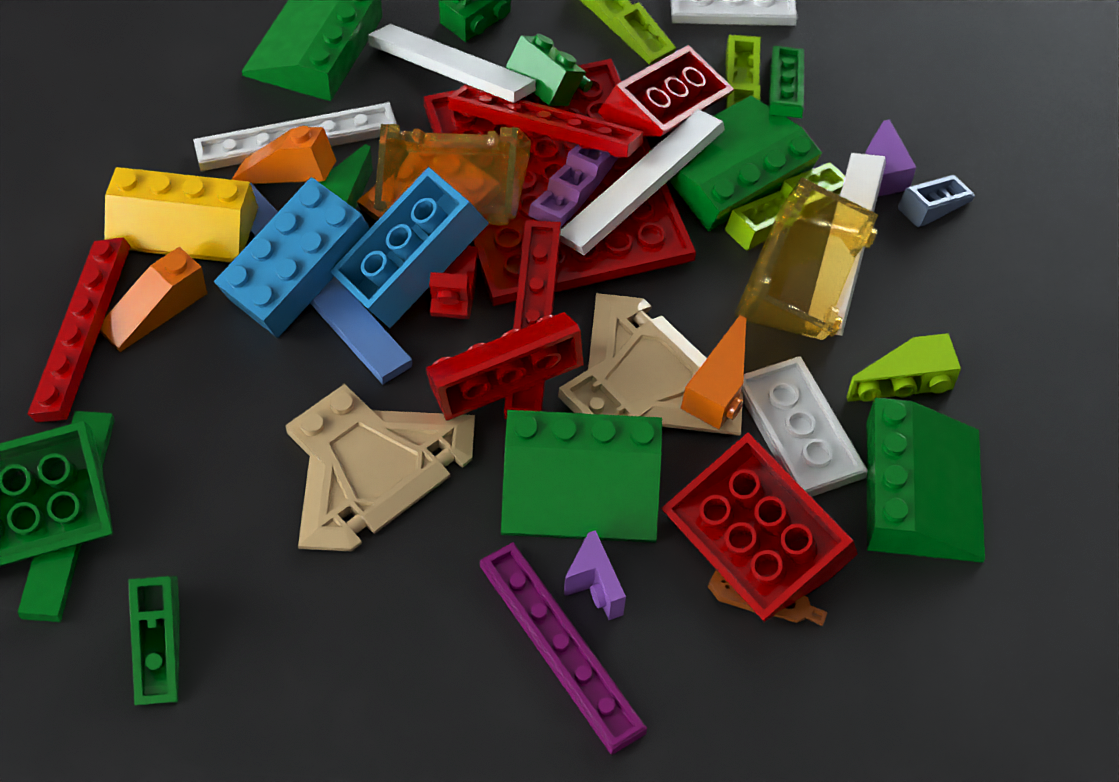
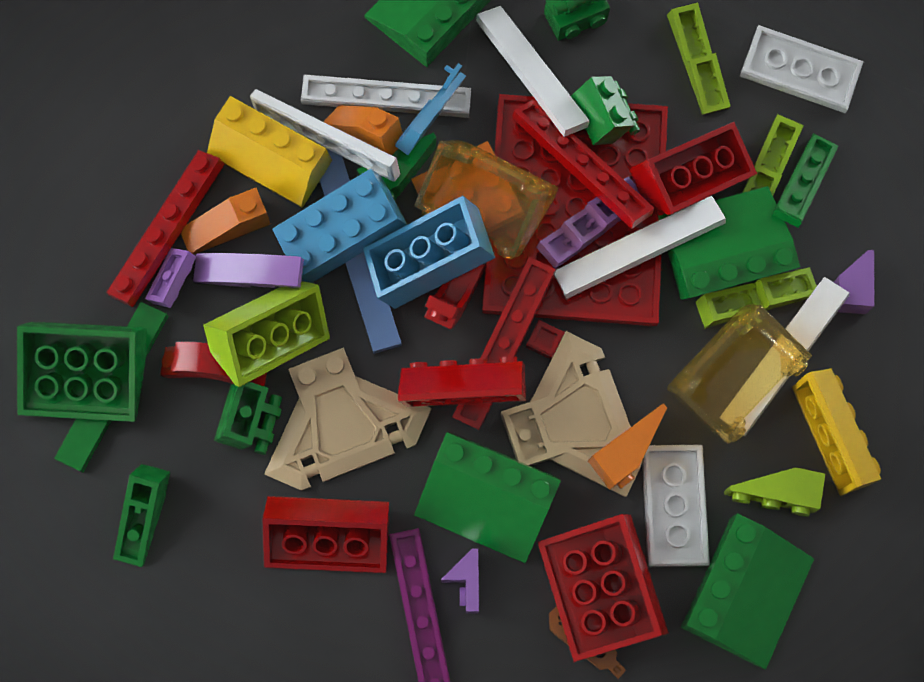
camera: 20 degrees right, 20 degrees up
sand blue slope [898,175,975,227] -> none
none -> medium lavender plate [145,248,196,308]
none -> red arch [160,342,267,386]
none -> medium lavender slope [193,253,304,288]
none -> lime slope [203,281,330,387]
none -> green brick [214,382,282,455]
none -> white tile [250,89,400,182]
none -> red slope [262,496,390,573]
none -> dark azure piece [395,63,466,155]
none -> red tile [526,320,565,360]
none -> yellow slope [792,368,881,496]

